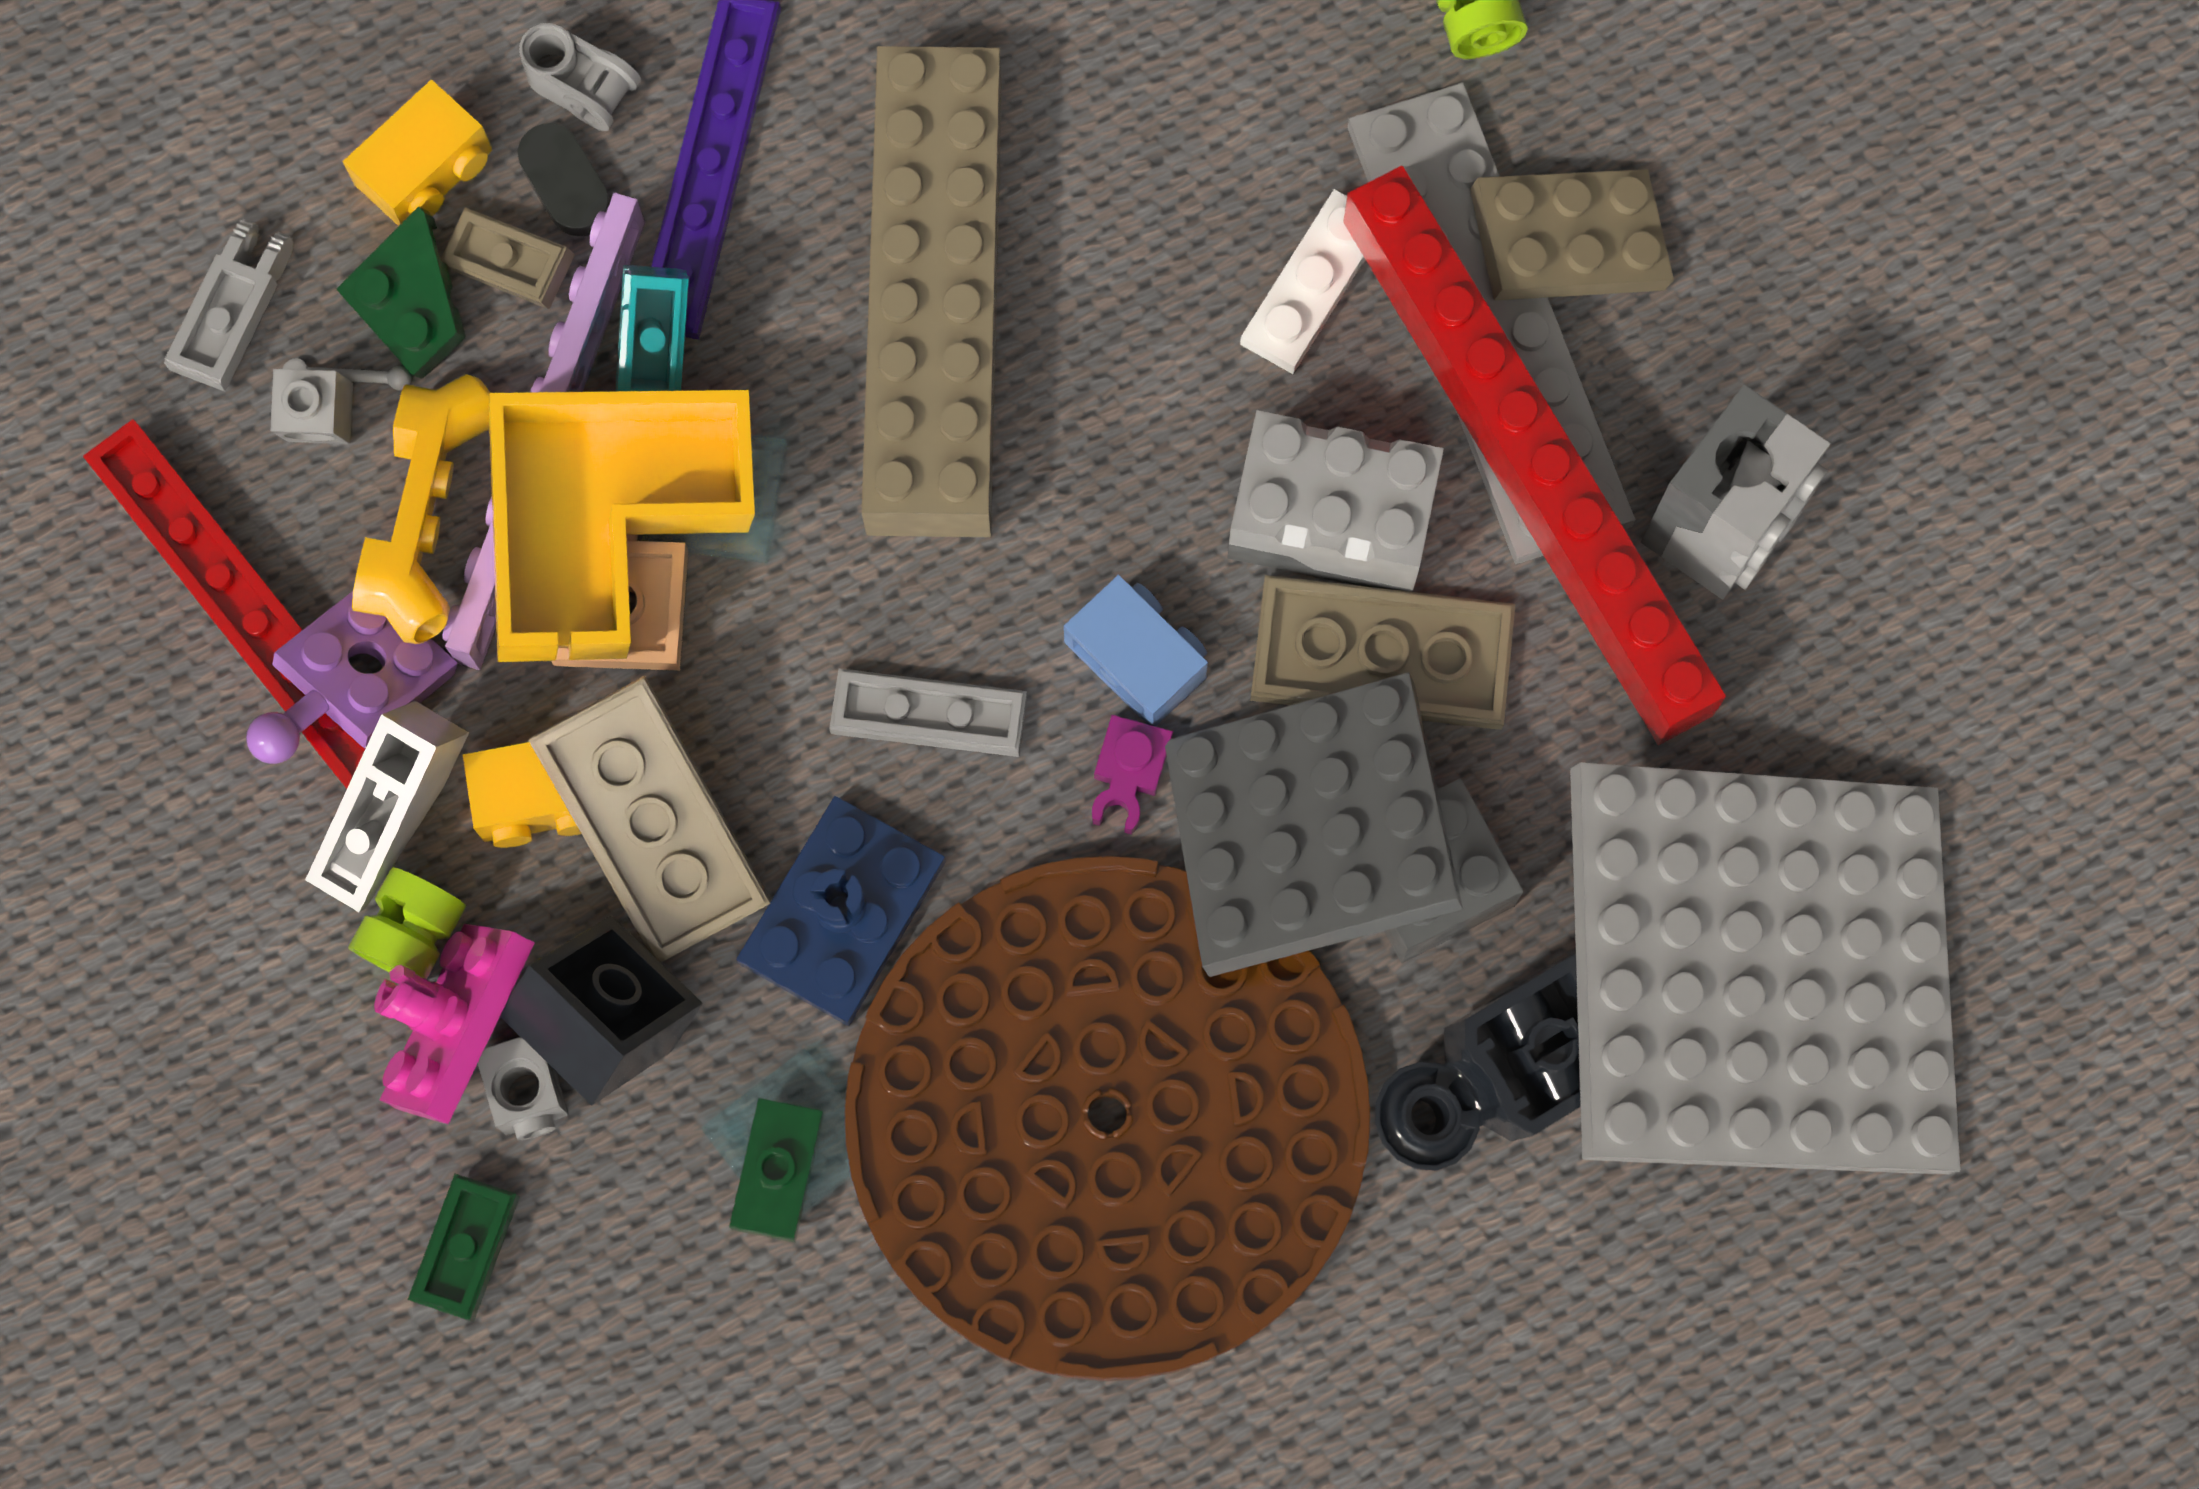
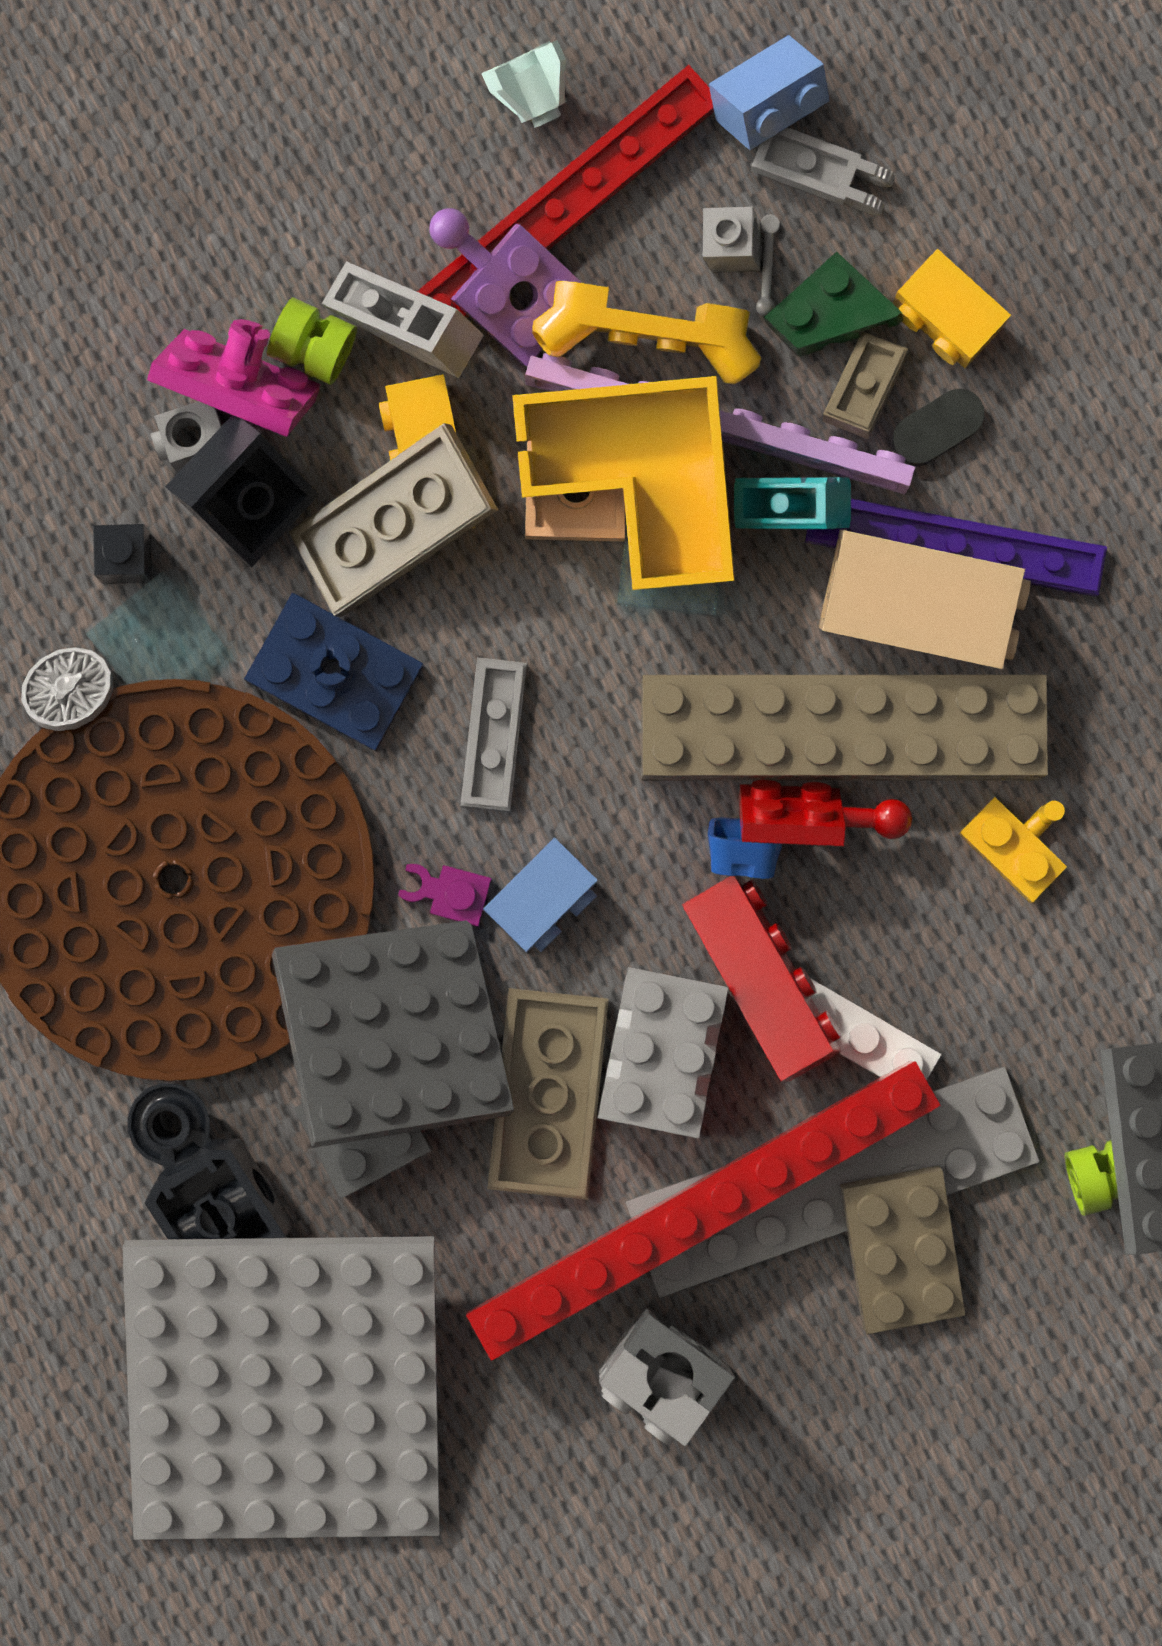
camera: 85 degrees right, 10 degrees up
dark green plate [407,1174,520,1322] -> none
light grey piece [519,23,641,131] -> none
dark green plate [729,1098,824,1243] -> none
none -> light grey wheel [21,647,113,731]
none -> black brick [93,524,152,584]
none -> light aqua brick [482,40,567,128]
none -> brick [682,876,842,1082]
none -> blue piece [708,817,783,879]
none -> medium blue brick [709,35,829,150]
none -> red plate [739,780,912,846]
none -> tan brick [818,530,1031,669]
none -> yellow plate [959,797,1067,903]

